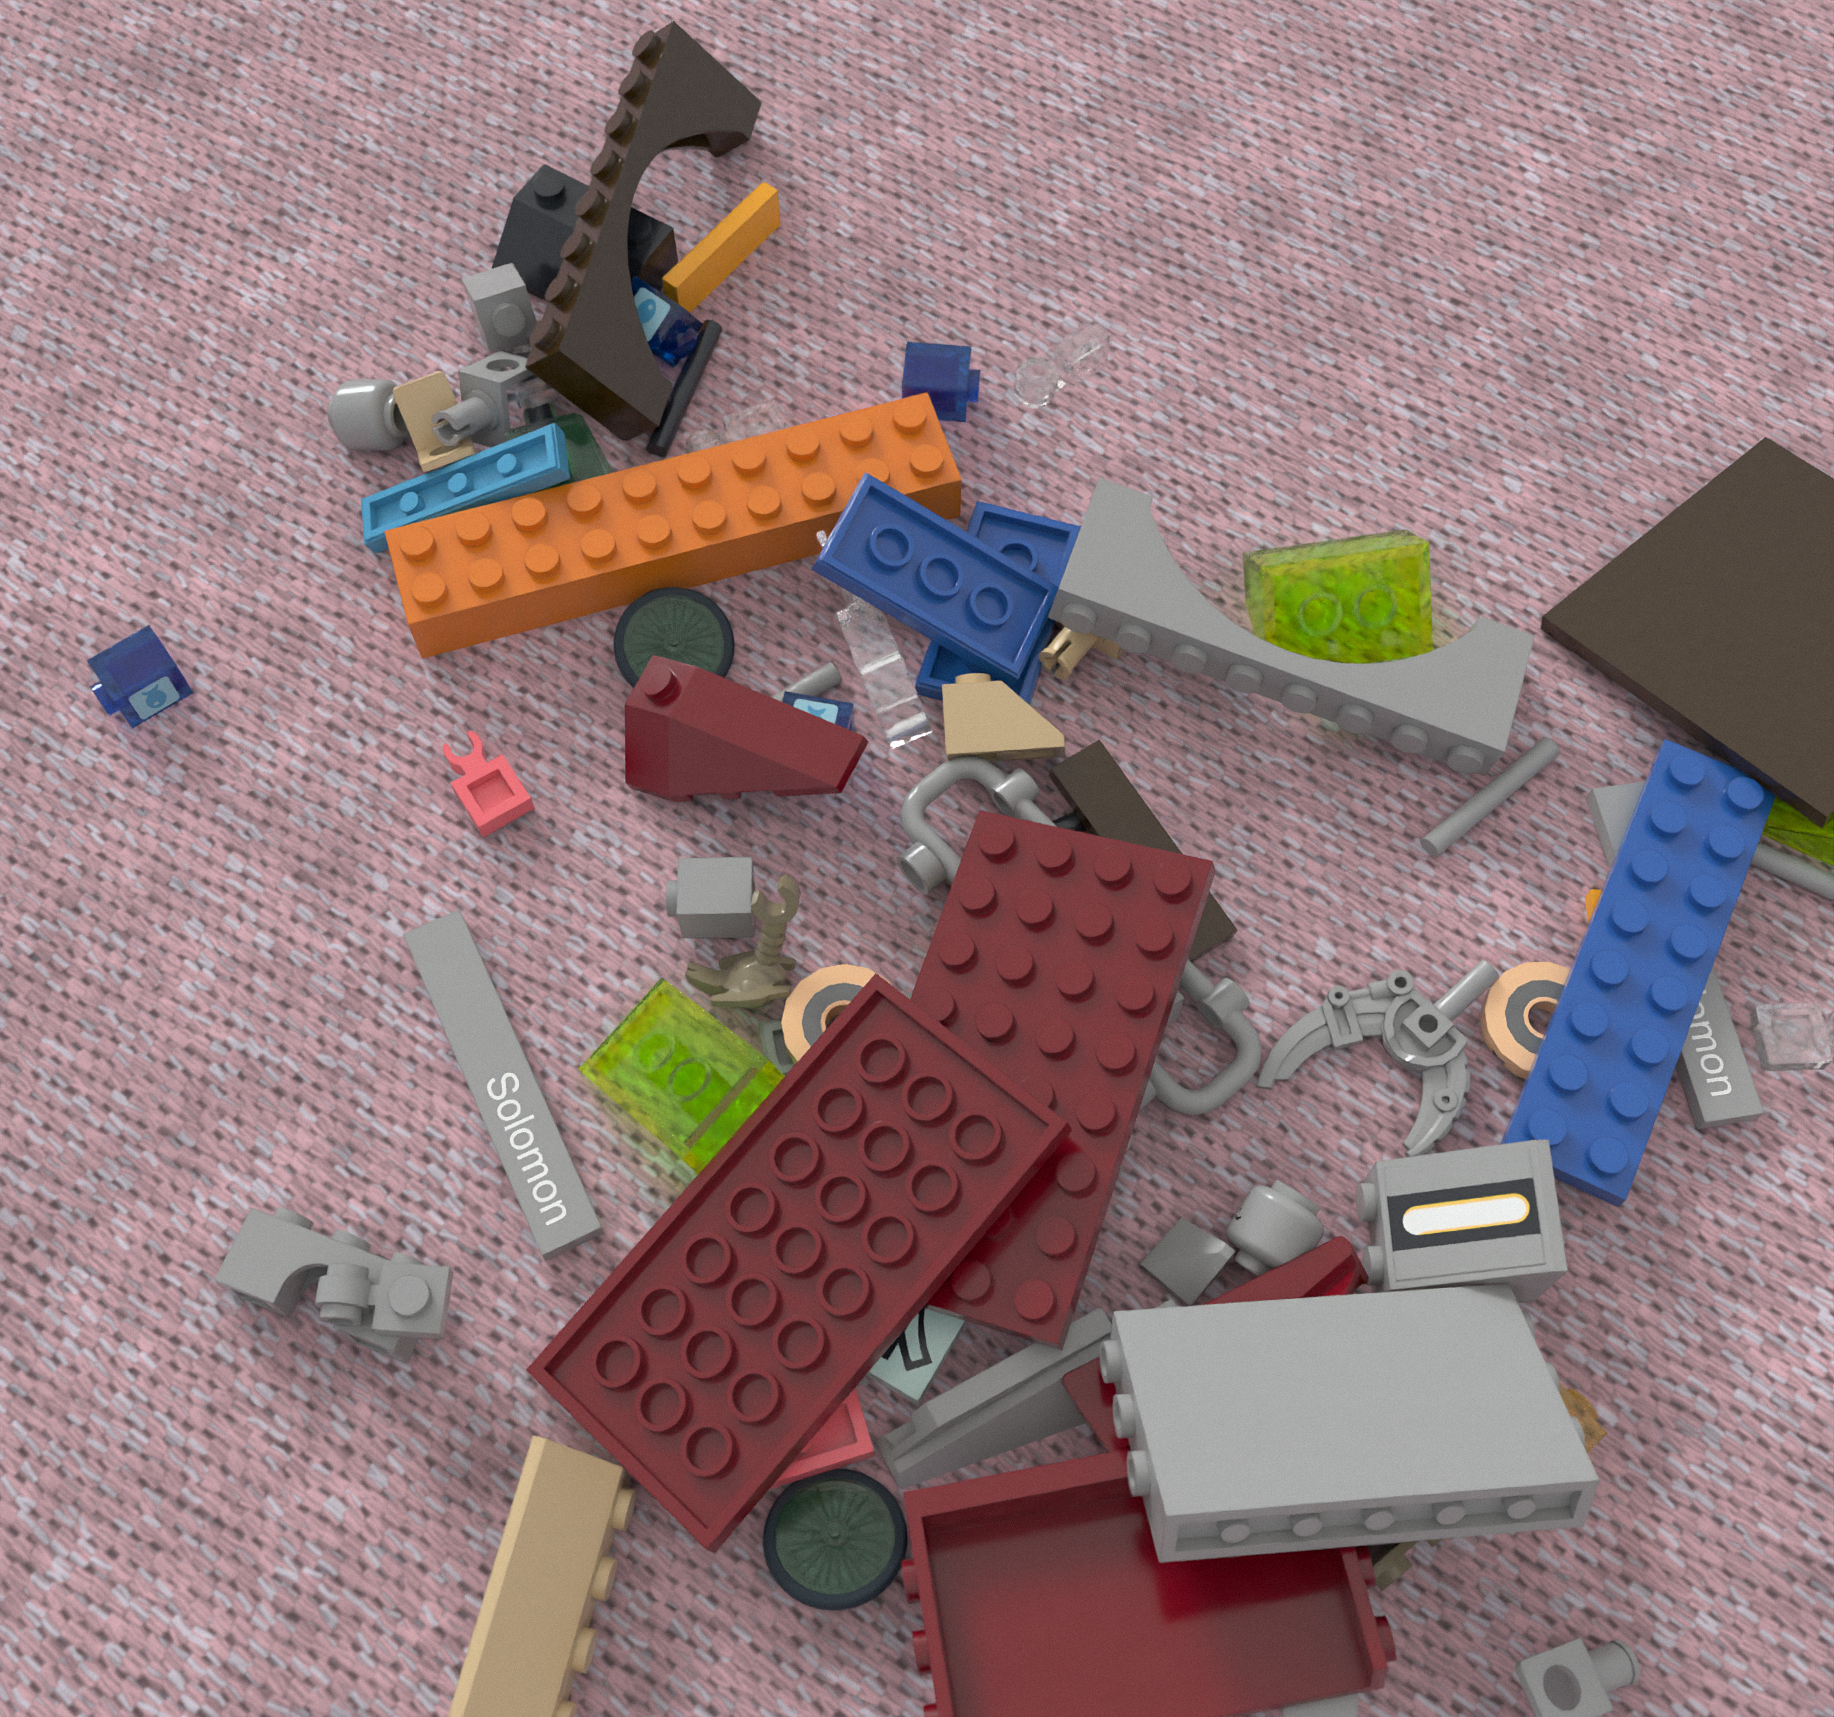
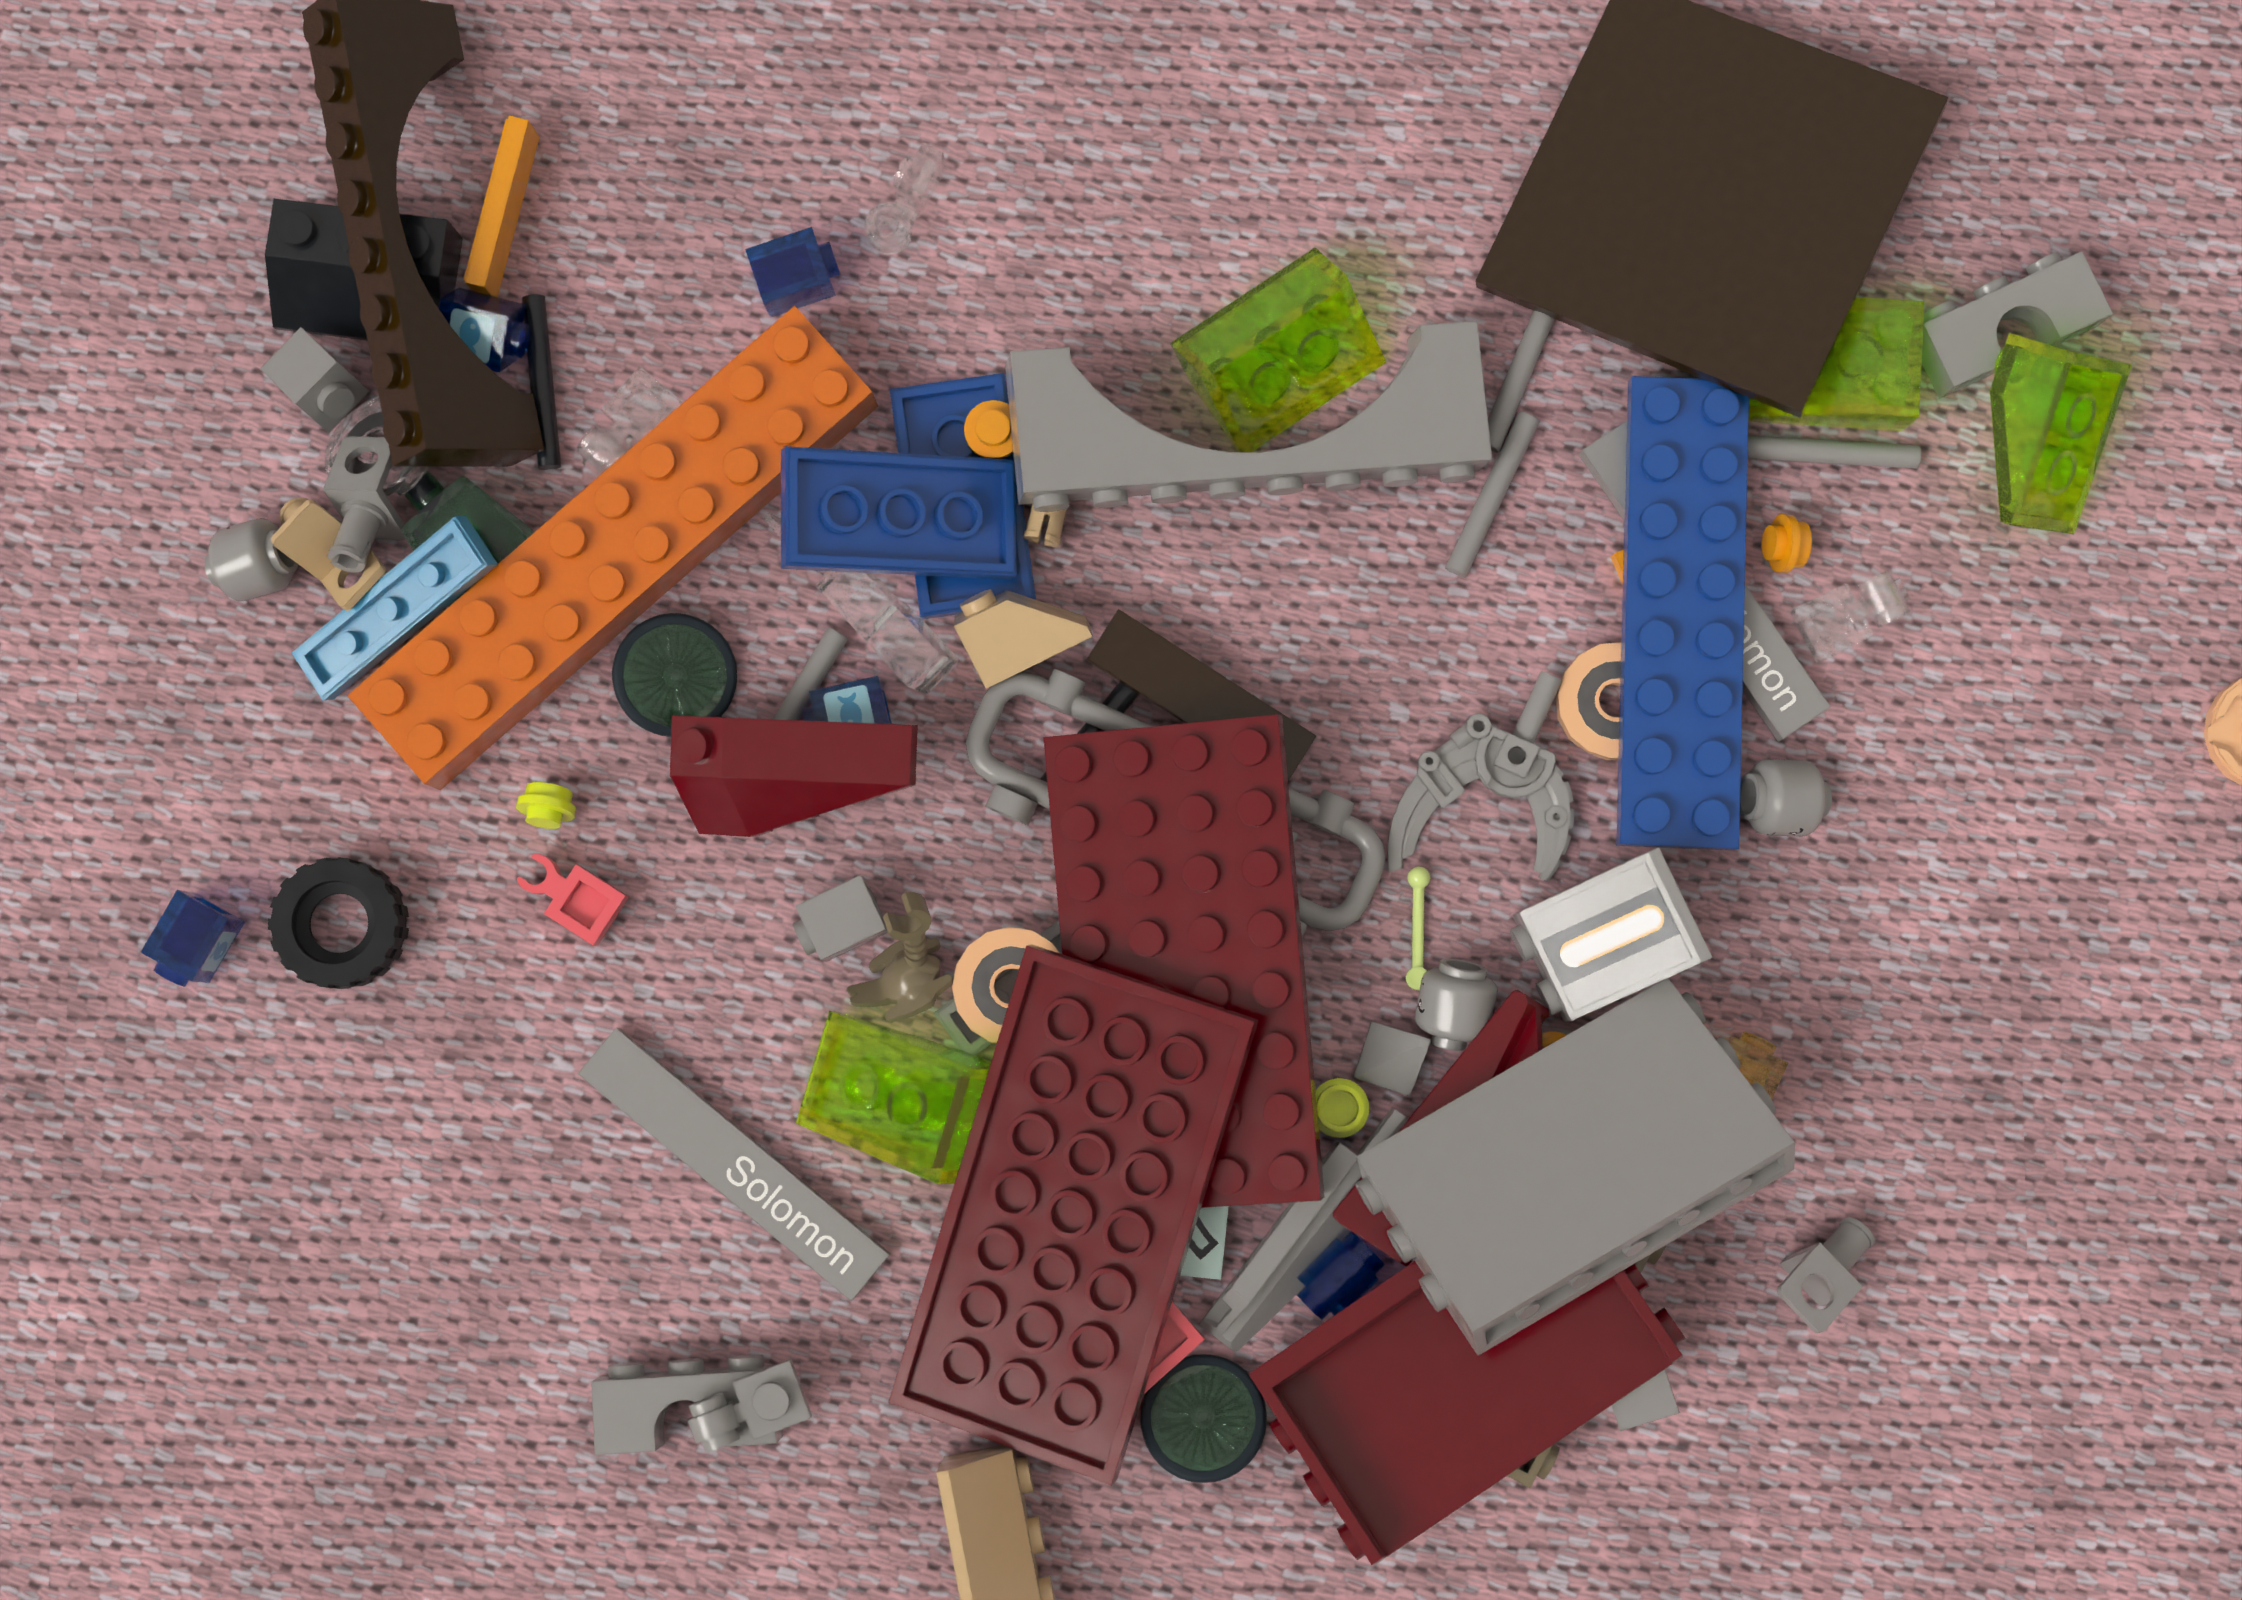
camera: 20 degrees left, 20 degrees up
none -> black tyre [268,857,409,989]
none -> neon yellow plate [516,782,576,829]
none -> light orange plate [964,400,1013,459]
none -> clear blue brick [1296,1231,1385,1320]
none -> neon yellow plate [1315,1078,1369,1138]
none -> yellowish green hinge [1406,866,1431,990]
none -> light grey bar [1488,311,1555,453]
none -> light grey head [1740,759,1832,837]
none -> light orange plate [1761,514,1812,573]

